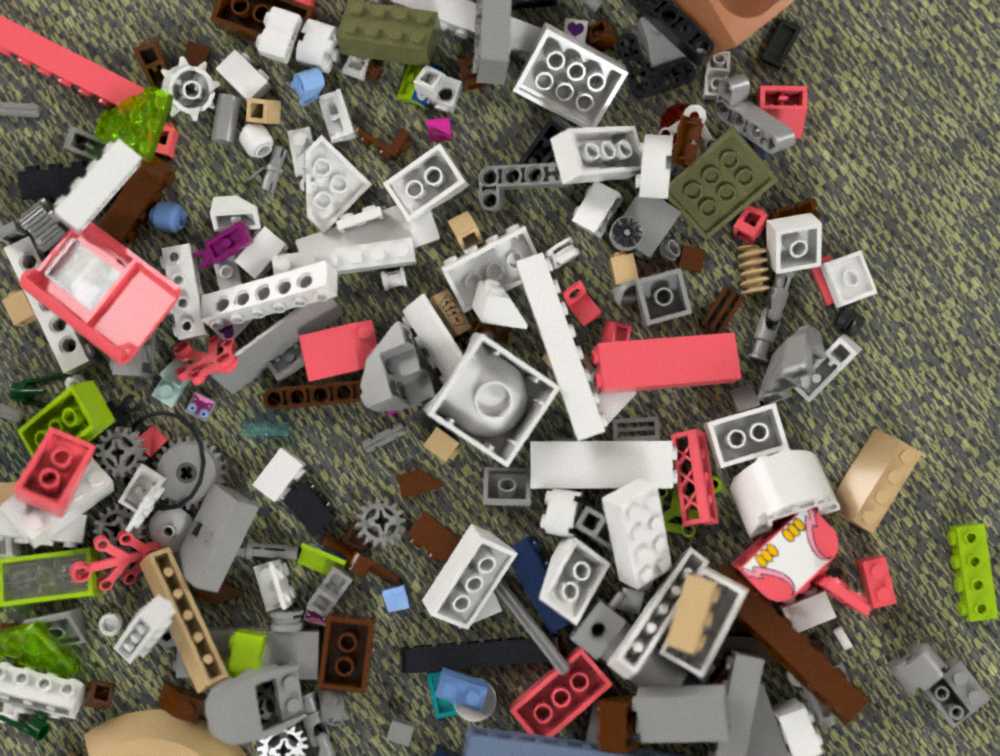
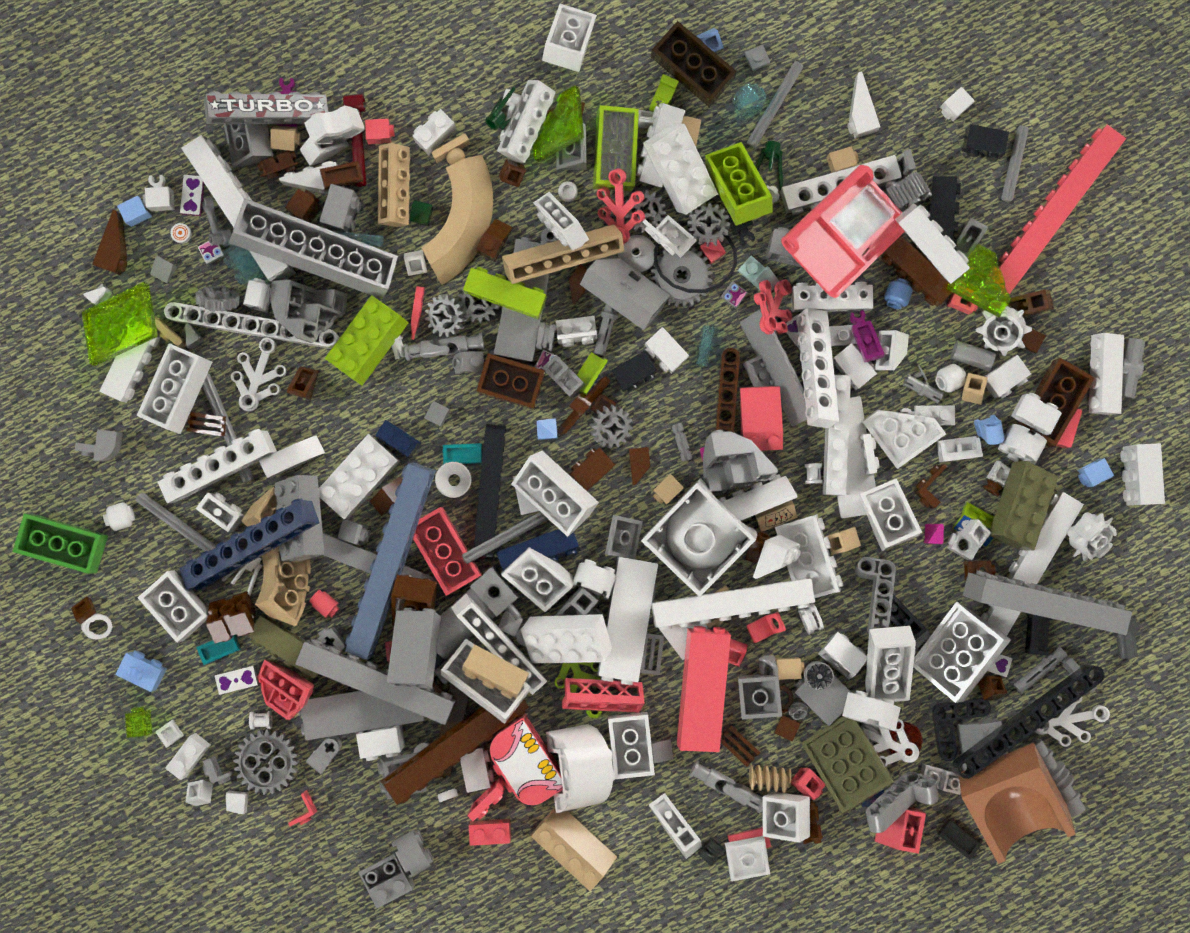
camera: 100 degrees right, 0 degrees up
coral slope [13,427,96,518] -> none
light grey slope [205,660,307,745] -> none
medium blue brick [435,667,488,711] -> none
reddish brown hinge [671,115,704,166] -> none
light grey brick [757,325,827,404] -> none
lime brick [947,522,998,622] -> none

